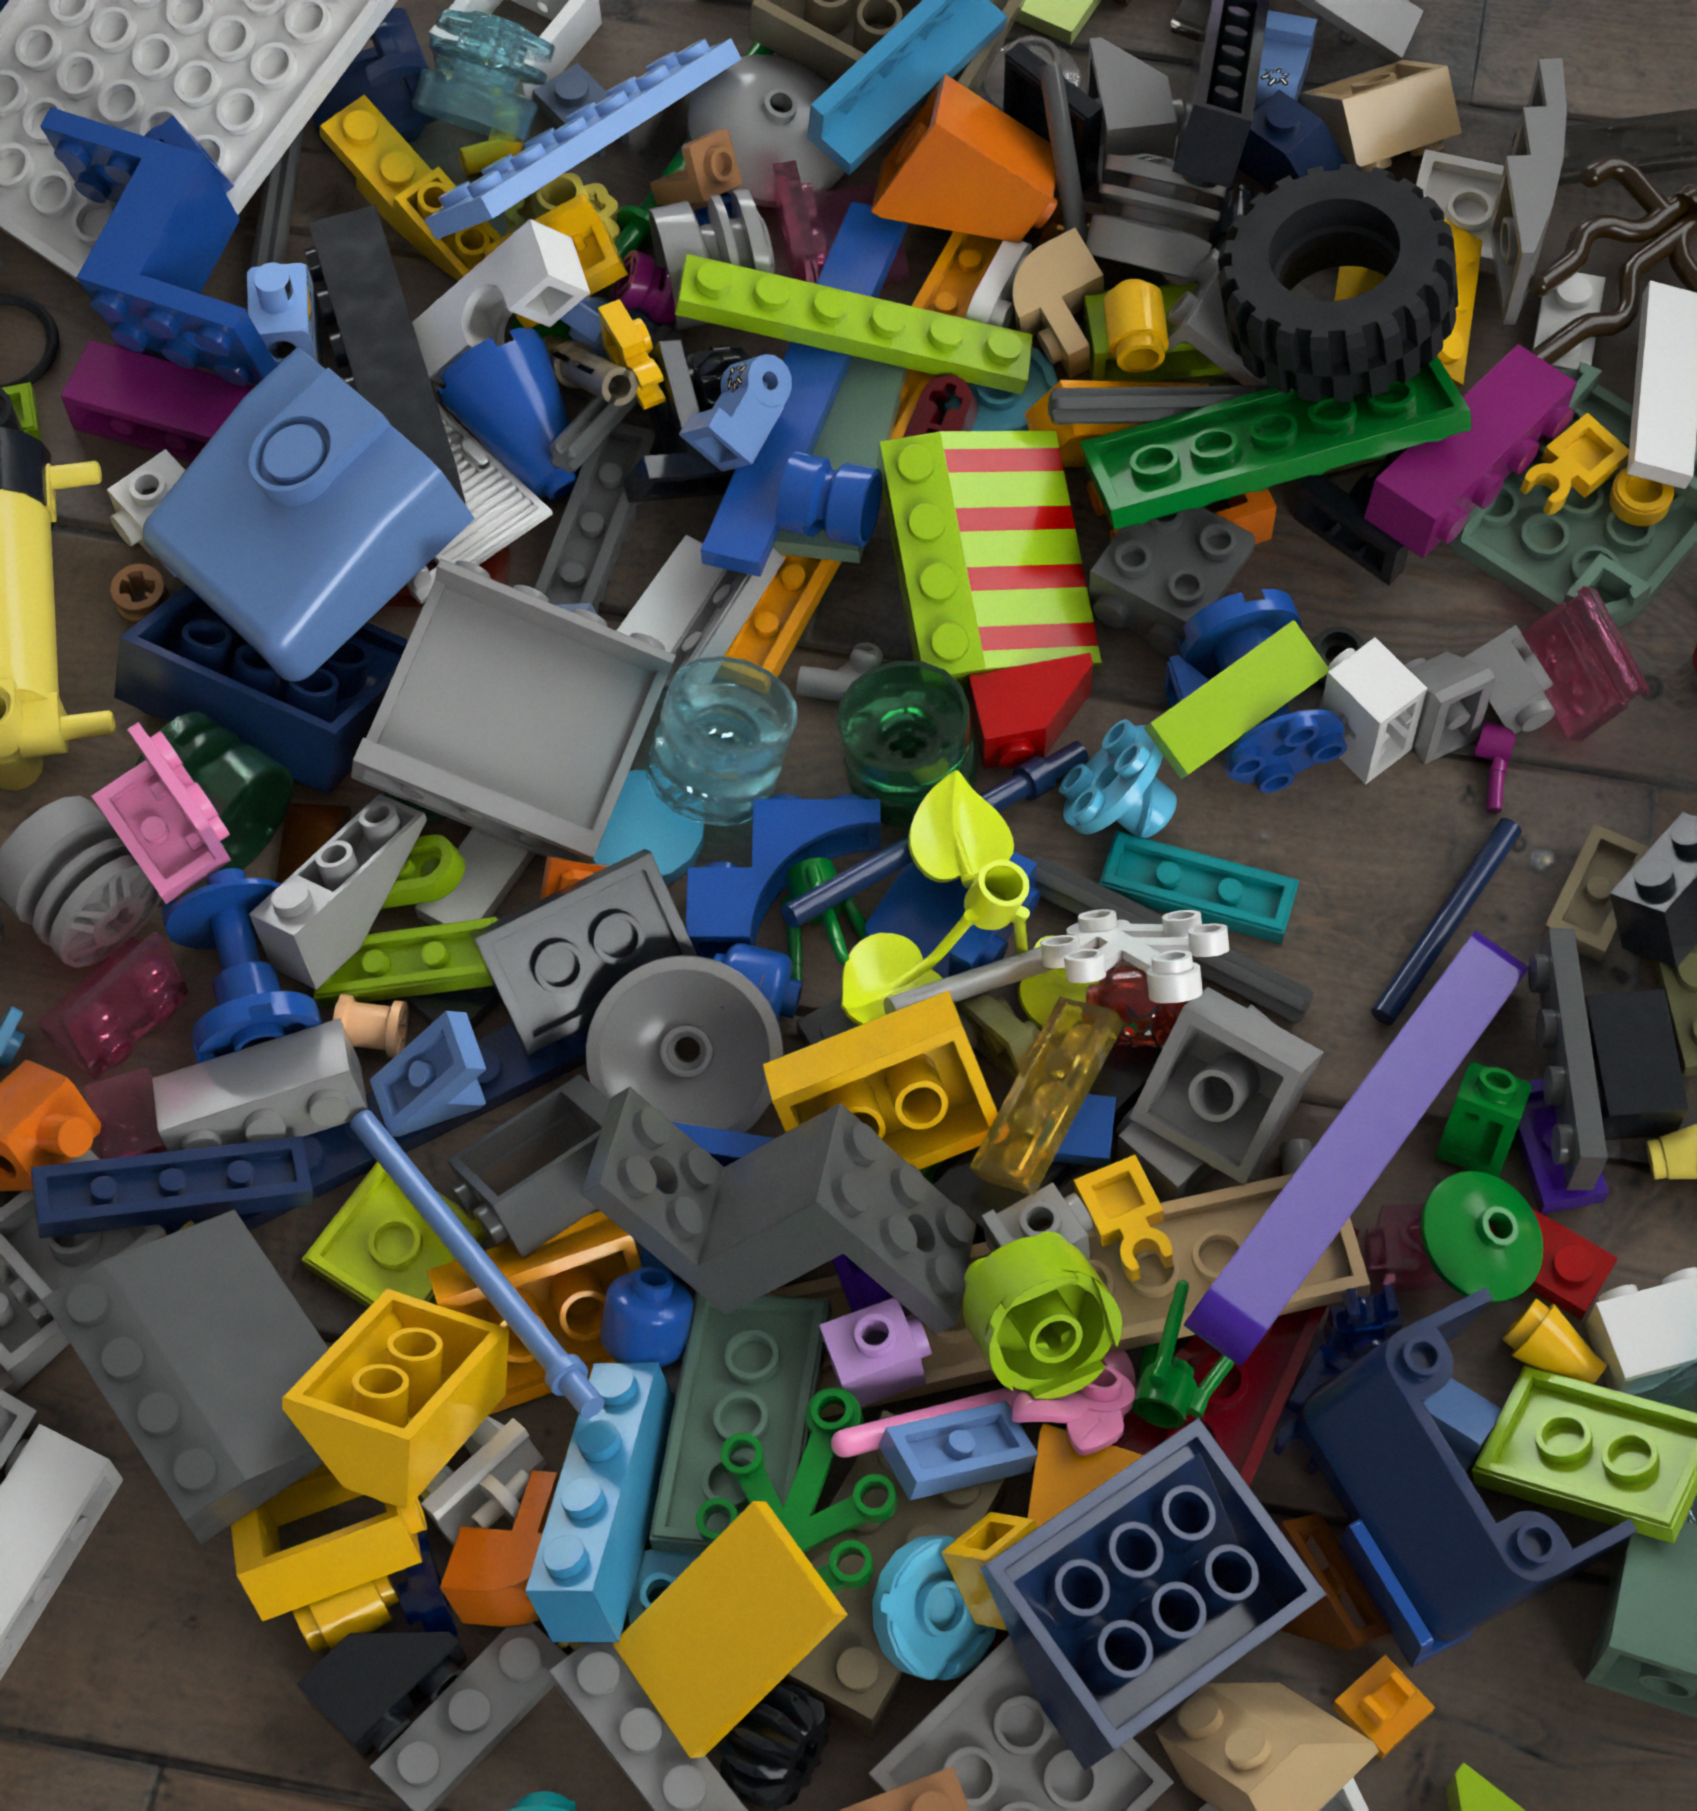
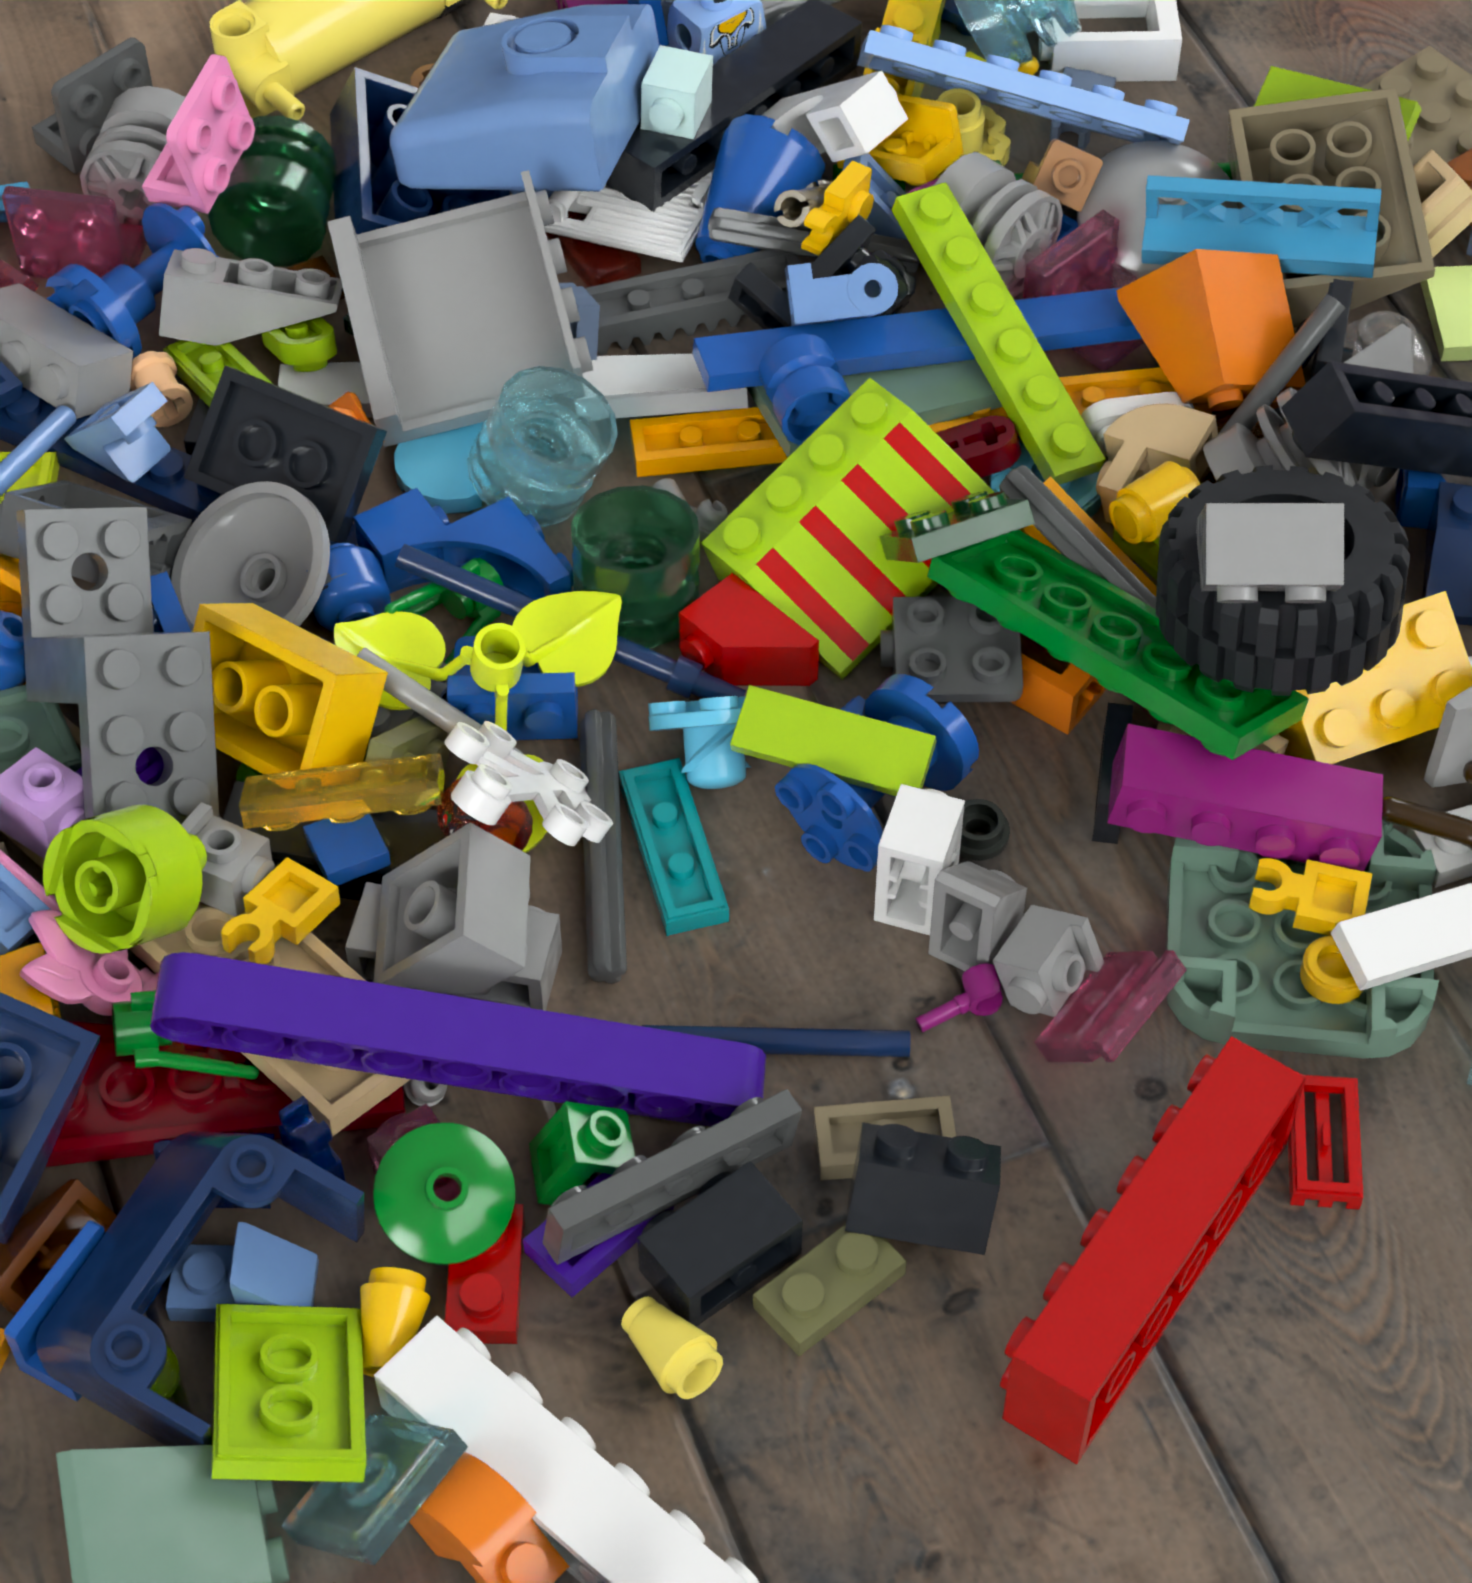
camera: 55 degrees right, 10 degrees down
none -> light aqua brick [641,45,713,139]
none -> plate [879,491,1035,563]
none -> light grey slope [1196,503,1344,603]

